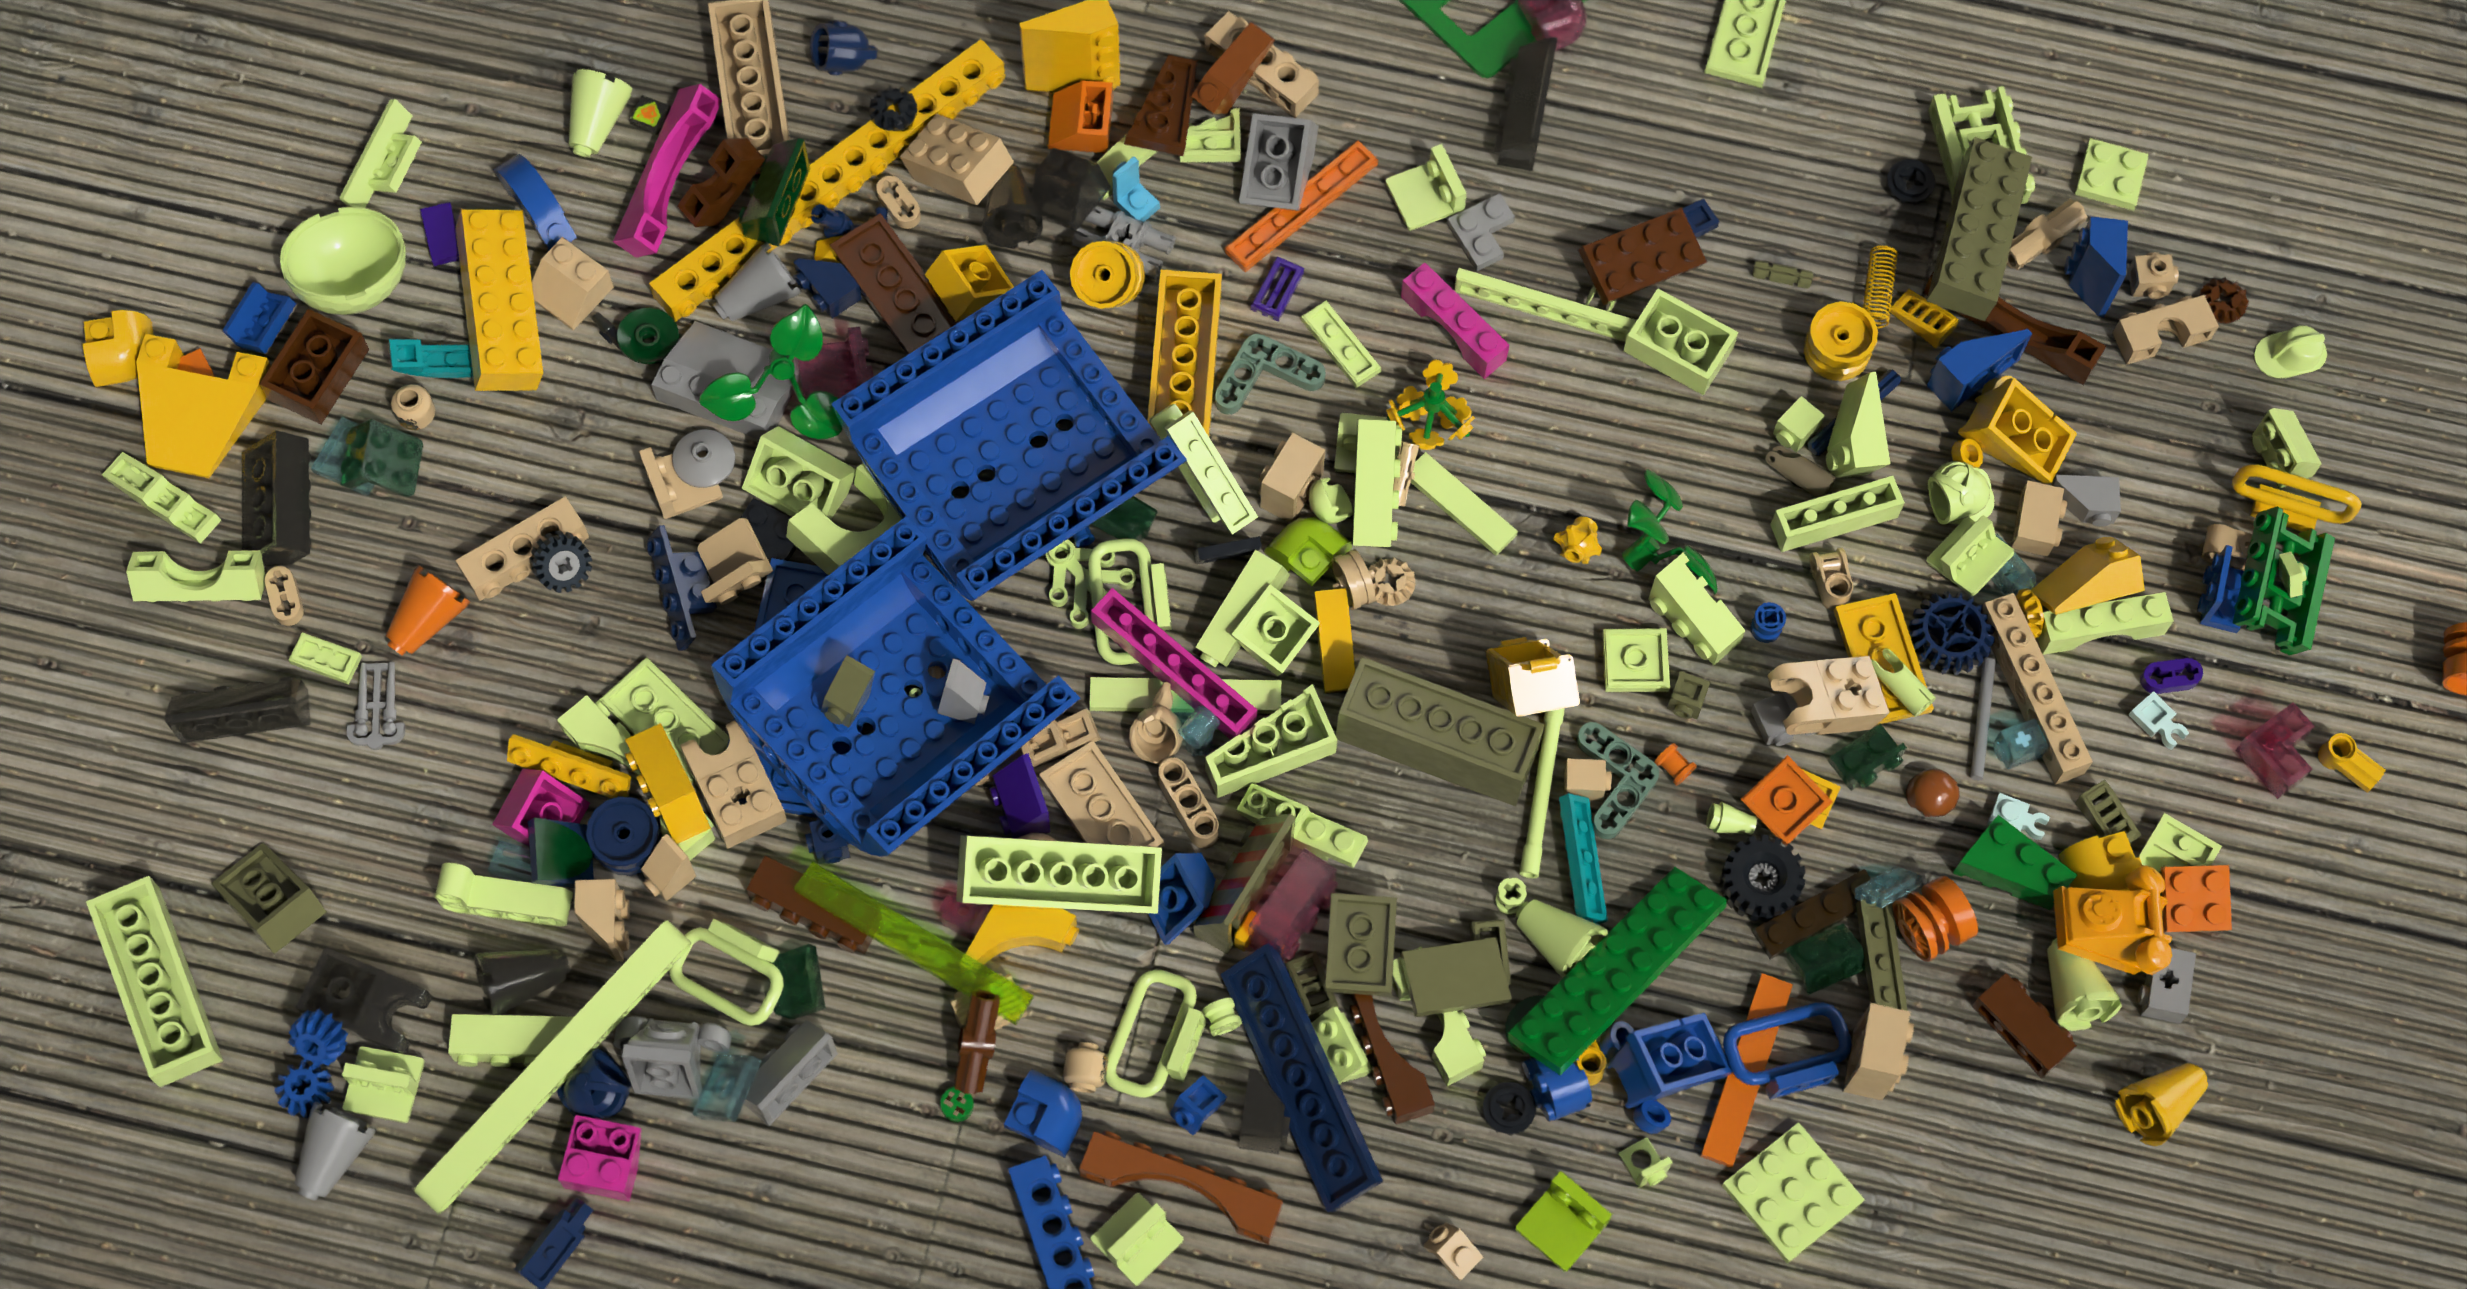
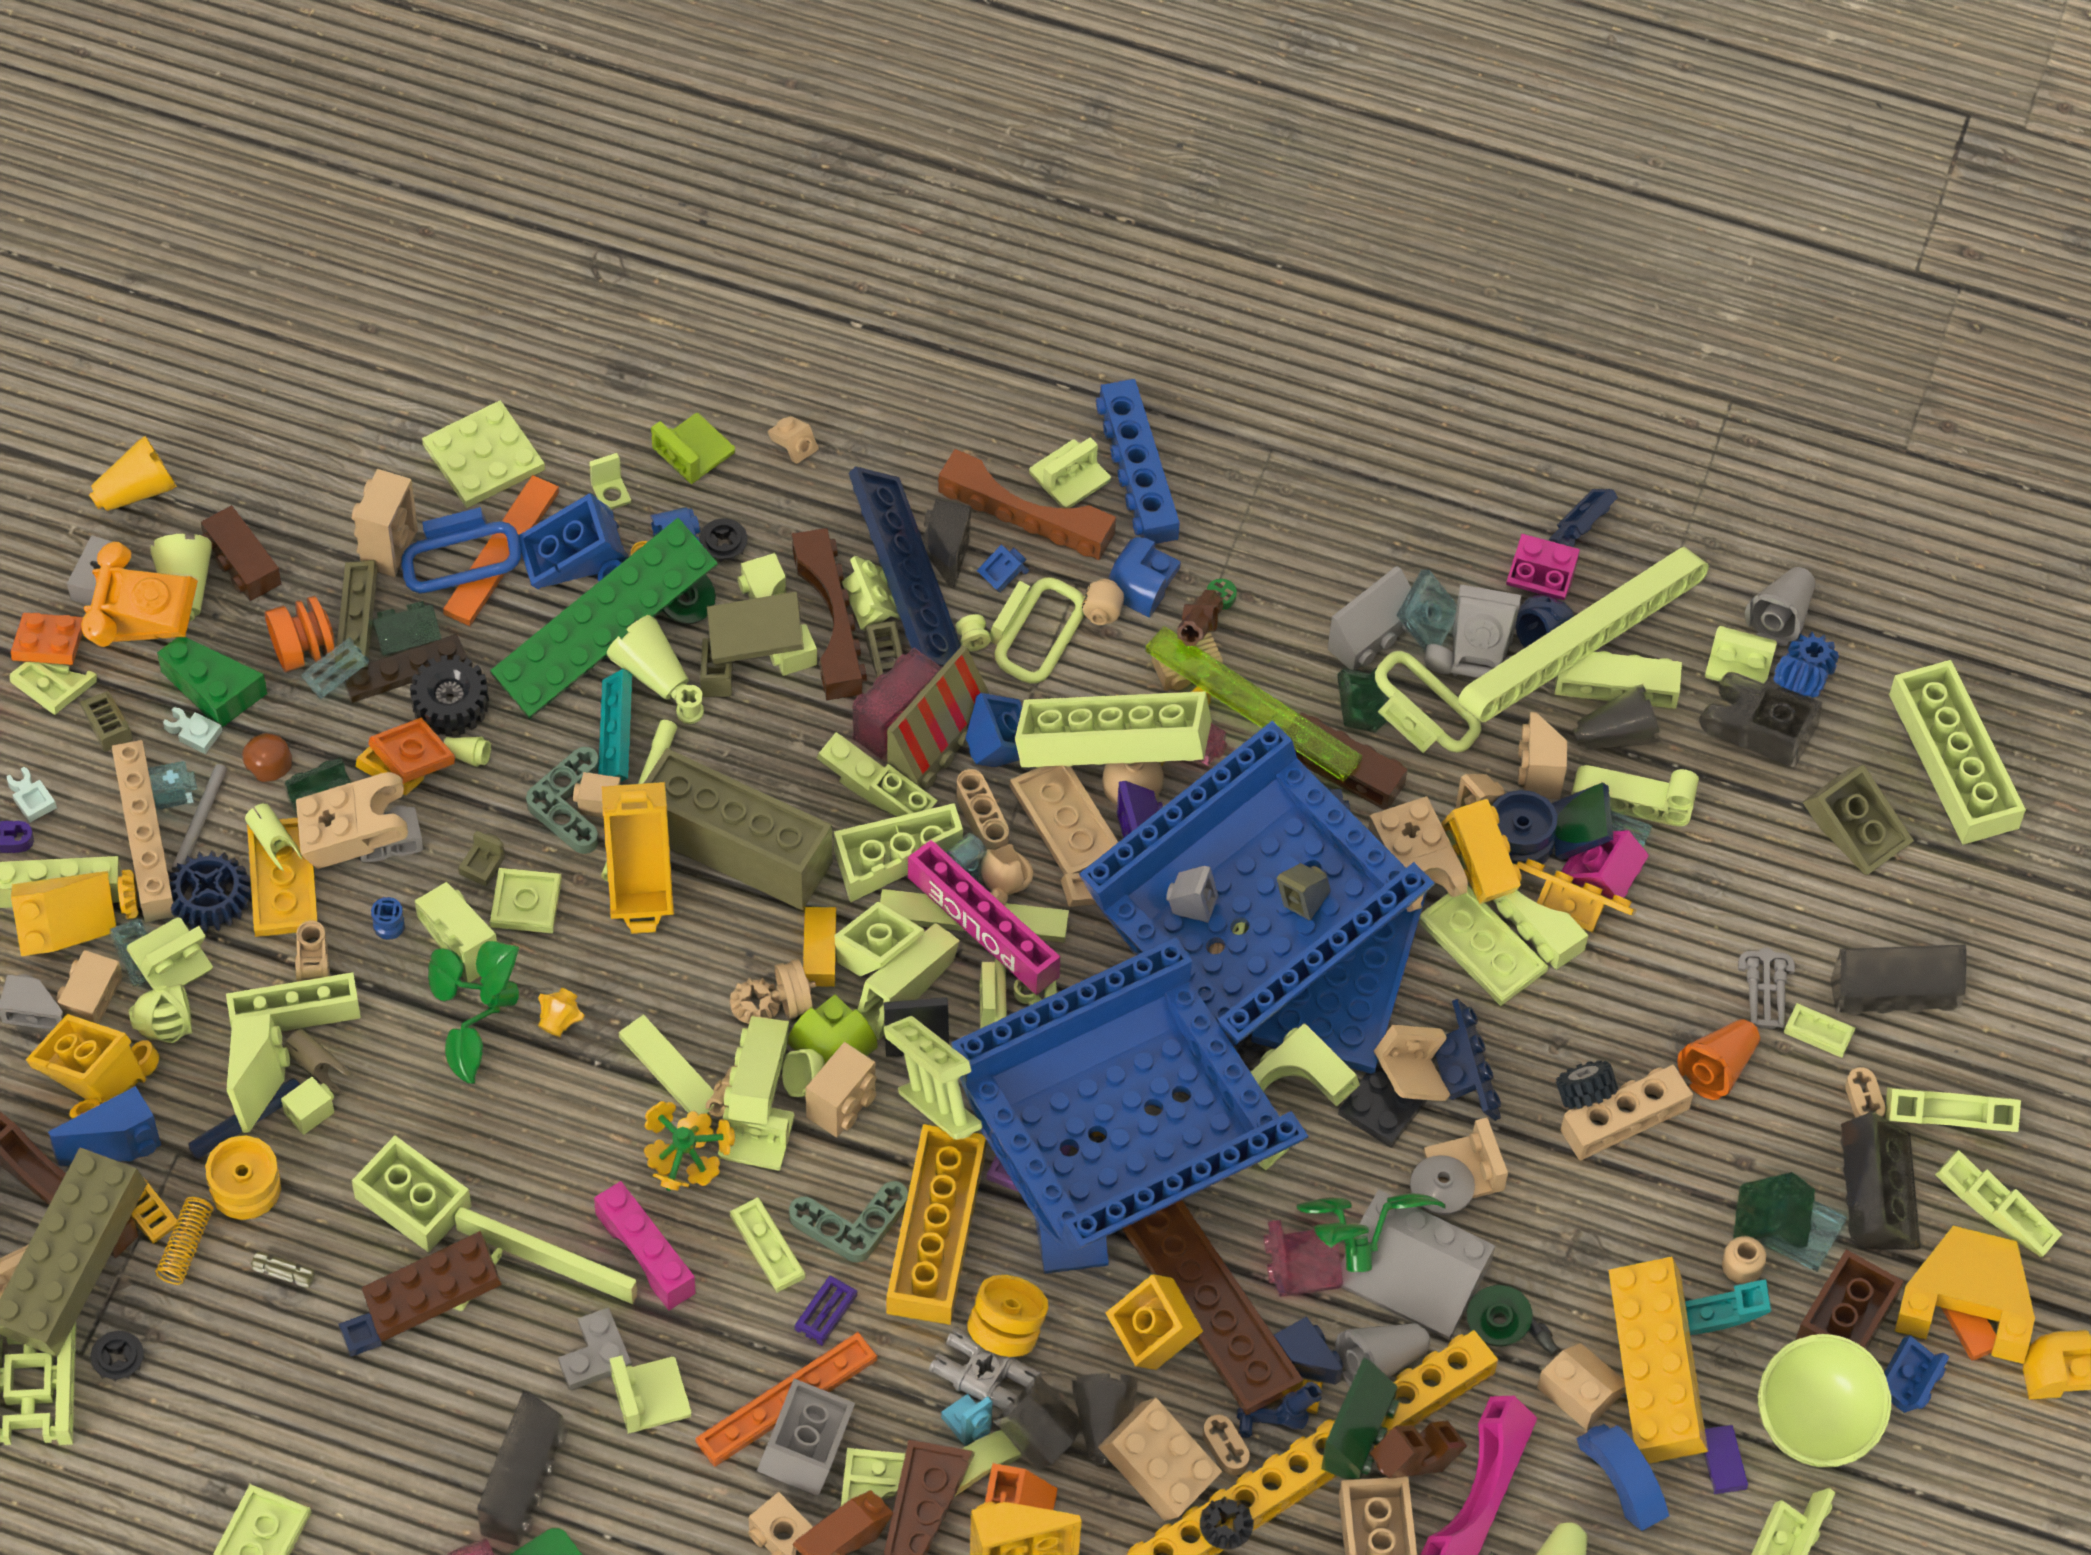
camera: 175 degrees left, 10 degrees down
yellowish green slope [742,426,856,520] -> none
olive plate [1325,893,1397,996] -> none
orange bush [1654,743,1697,786] -> none
yellow brick [2058,831,2142,891] -> none

